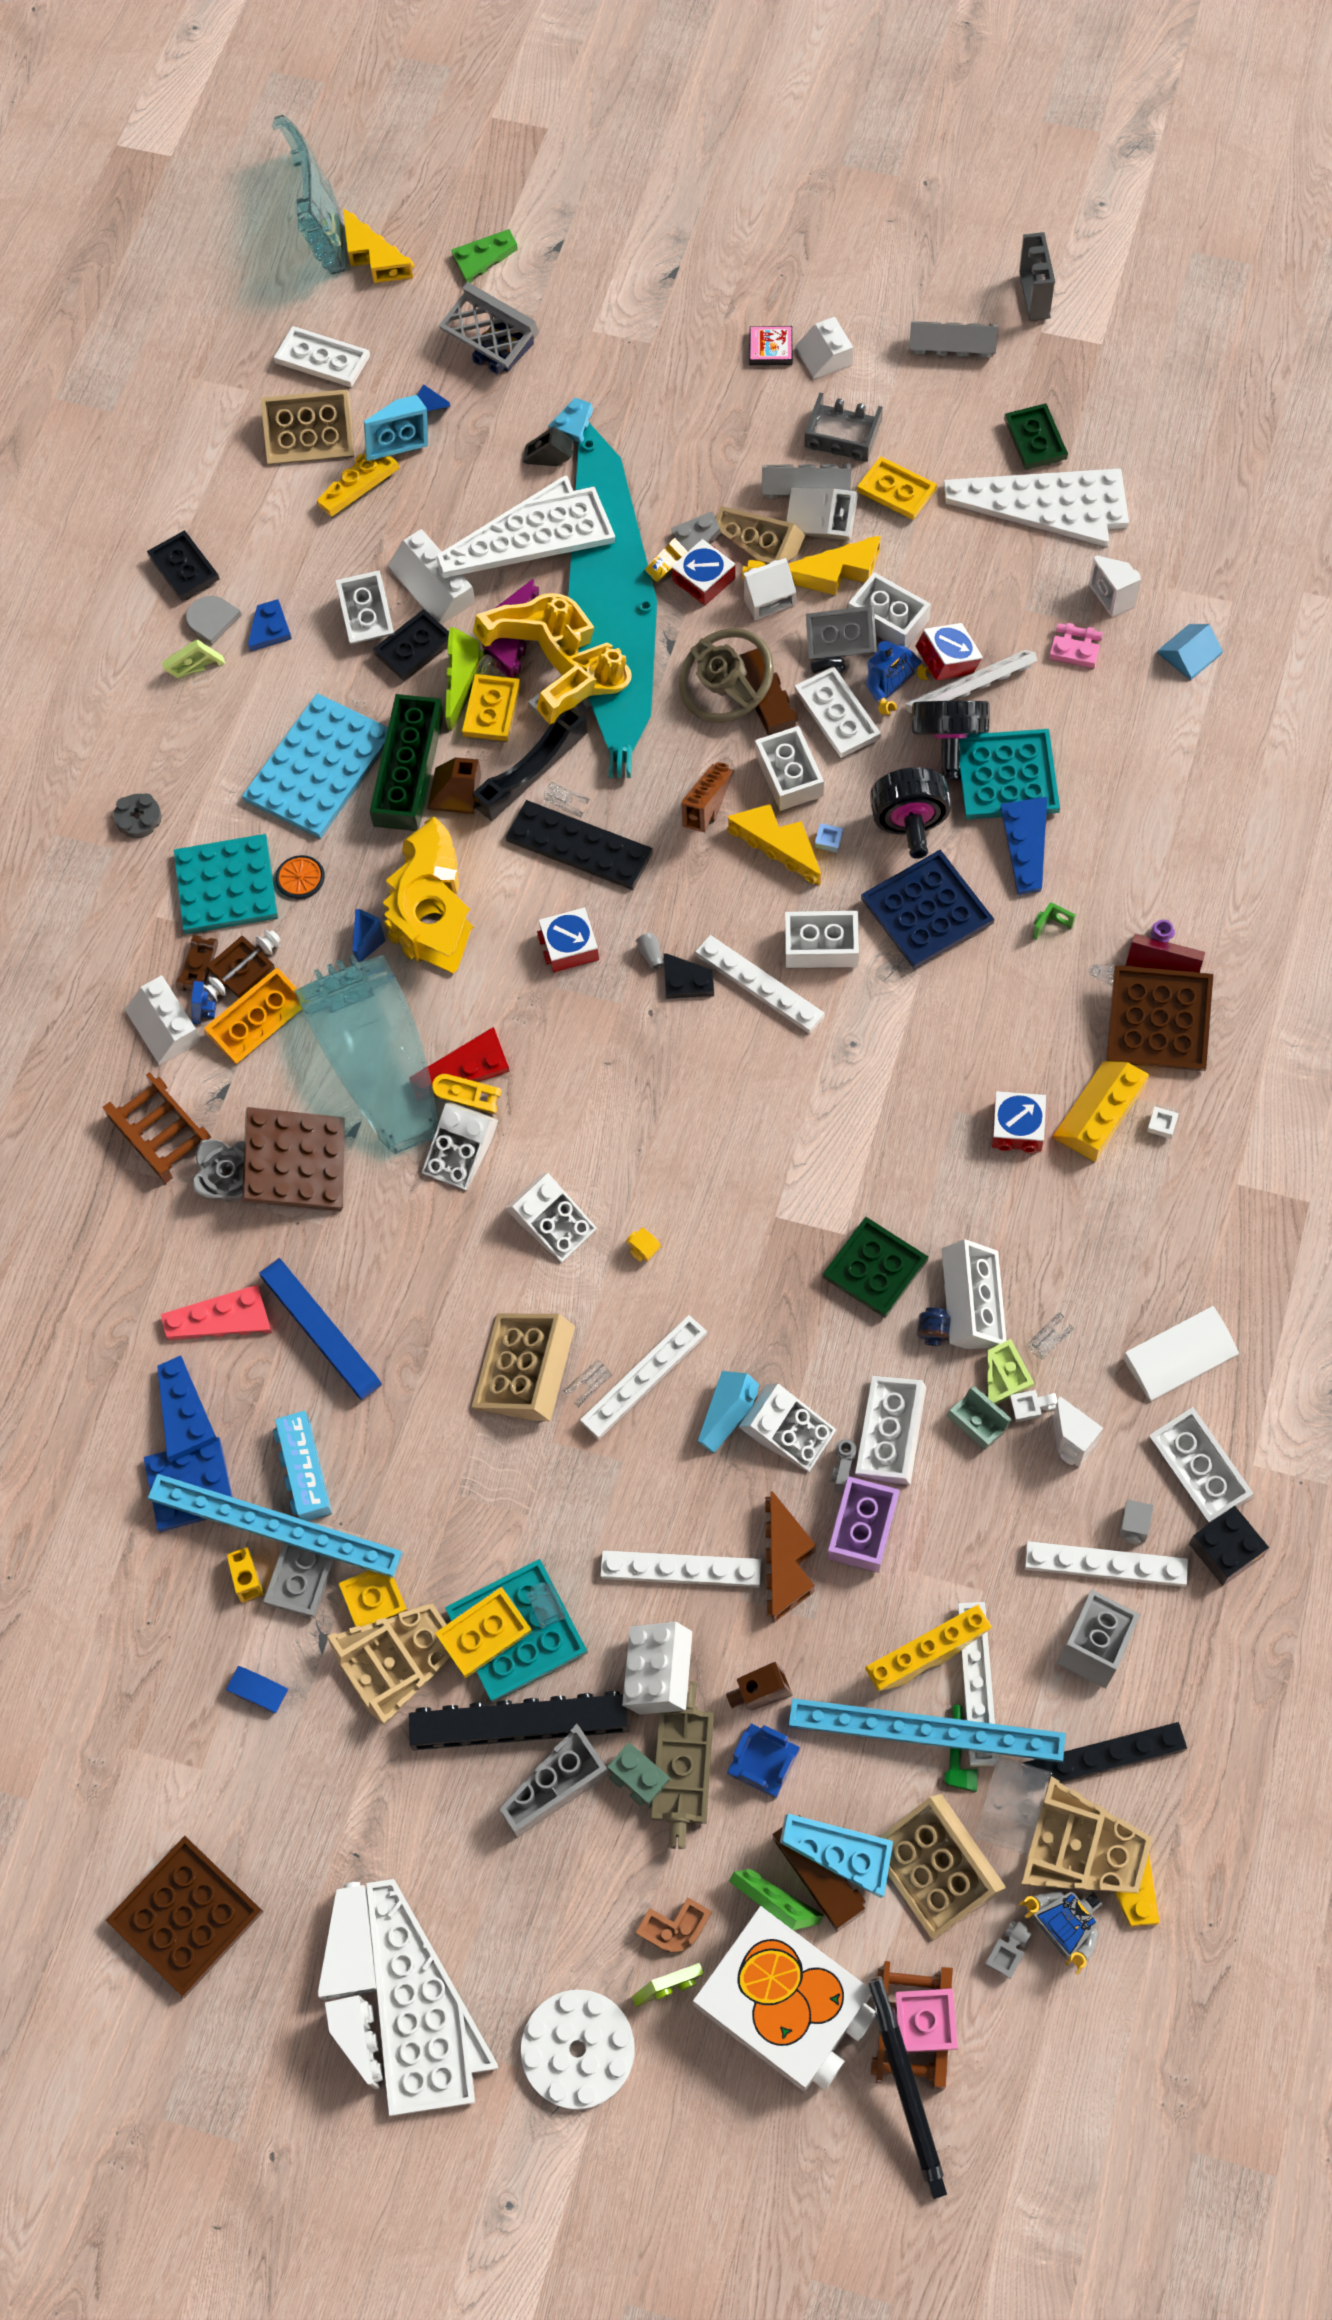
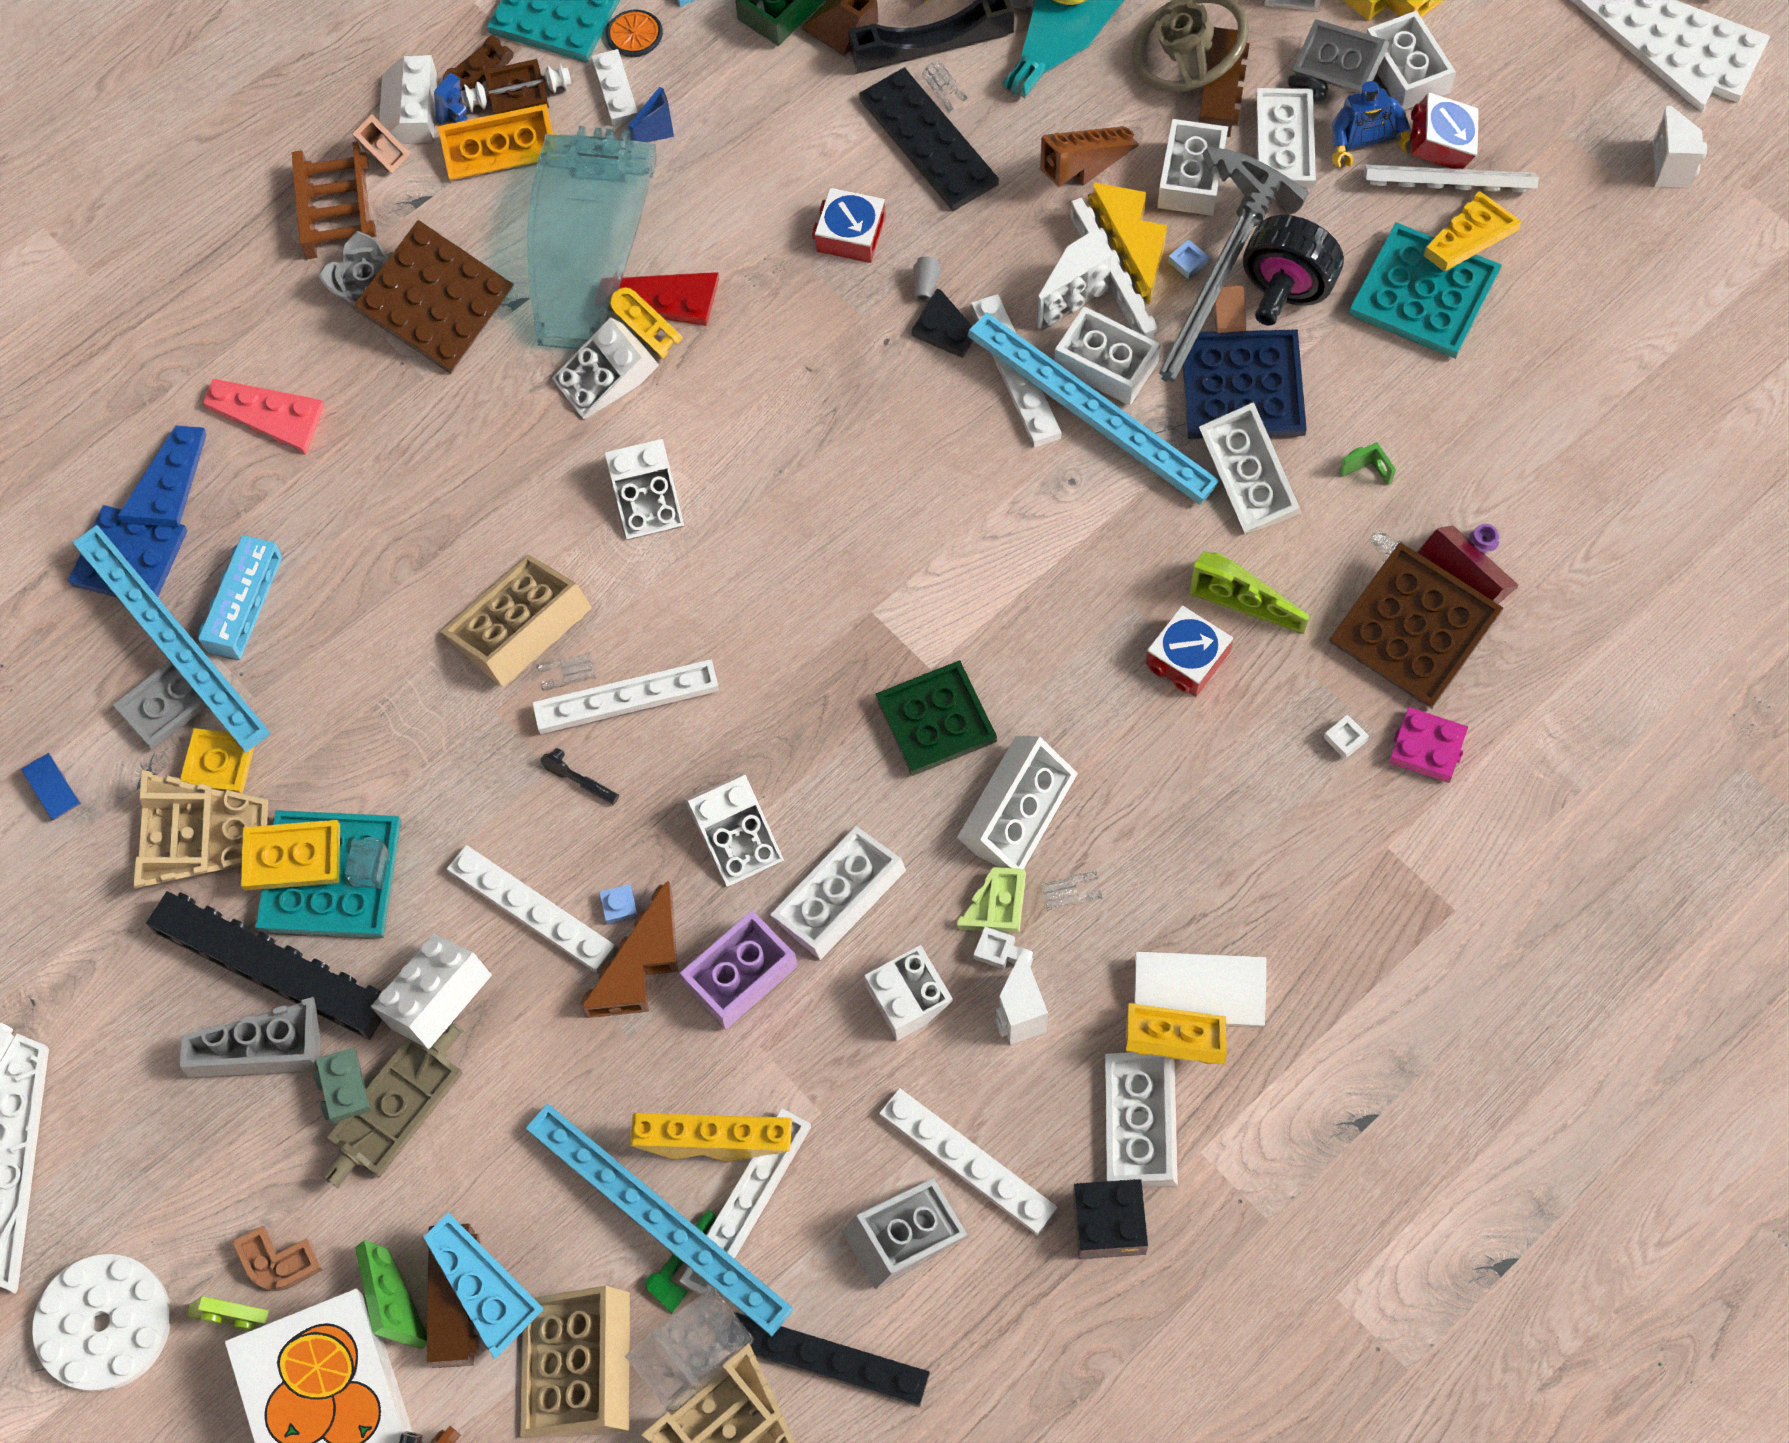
camera: 30 degrees right, 0 degrees up
yellow leg [227,1547,264,1603] -> none
blue beam [259,1258,382,1401] -> none
yellow animal [382,816,474,974] -> none
yellow plate [626,1227,662,1262] -> none
medium azure slope [698,1371,760,1453] -> none
reddish brown torso [726,1662,793,1710] -> none
blue panel [727,1723,800,1799] -> none
light grey plate [831,1439,856,1493] -> none
black wheel [912,700,990,780] -> none
dark blue head [917,1308,951,1346] -> none
sand green bracket [946,1386,1011,1450] -> none
blue wing [1000,797,1047,895] -> none
bright pink plate [1049,623,1103,668] -> none
yellow slope [1052,1061,1149,1162] -> none
light grey brick [1119,1499,1153,1544] -> none
slope [1157,624,1223,680] -> none
none -> slope [351,113,411,174]
none -> black piece [540,748,619,805]
none -> white plate [592,49,638,126]
none -> light blue plate [600,884,638,925]
none -> white slope [864,945,953,1041]
none -> medium azure plate [968,313,1220,505]
none -> white slope [1037,232,1112,330]
none -> white plate [1070,197,1157,340]
none -> yellow plate [1126,1003,1227,1065]
none -> dark grey piece [1159,147,1308,382]
none -> lime wedge [1189,551,1309,634]
none -> white slope [1199,402,1302,534]
none -> nougat slope [1212,285,1247,333]
none -> dark pink plate [1389,707,1468,783]
none -> yellow wing [1423,191,1522,272]

